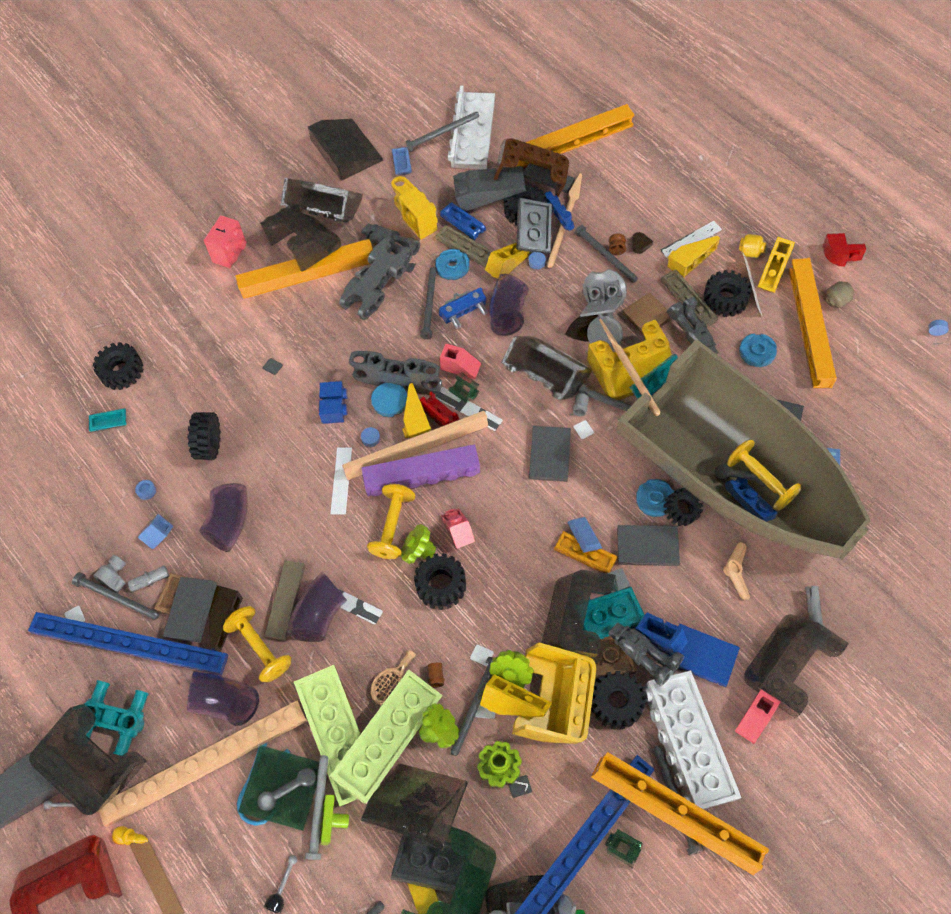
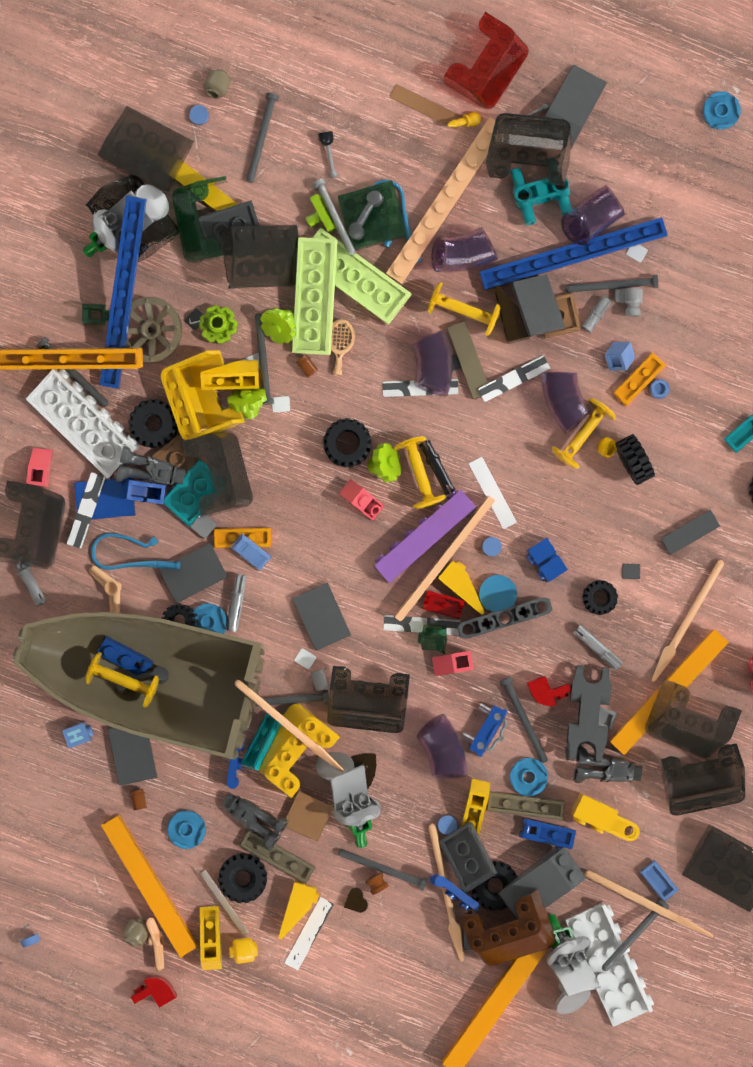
camera: 145 degrees right, 25 degrees up
none -> sticker [67,472,105,549]
none -> dark azure piece [91,533,181,570]
none -> dark tan wheel [126,297,182,362]
none -> dark orange piece [130,789,147,810]
none -> light nougat piece [146,917,164,971]
none -> light grey axle [226,574,247,632]
none -> black pin [419,440,456,495]
none -> sticker [478,356,550,402]
none -> red brick [526,676,572,706]
none -> light grey piece [547,914,601,1015]
none -> yellow hose [551,398,616,469]
none -> clear purple brick [561,184,626,245]
none -> light grey axle [573,624,623,670]
none -> black tyre [582,580,618,615]
none -> light nougat piece [584,870,714,938]
none -> yellow tile [597,437,617,458]
none -> light orange tile [612,352,666,406]
none -> light nougat piece [652,560,724,682]
none -> dark grey tile [661,510,720,555]

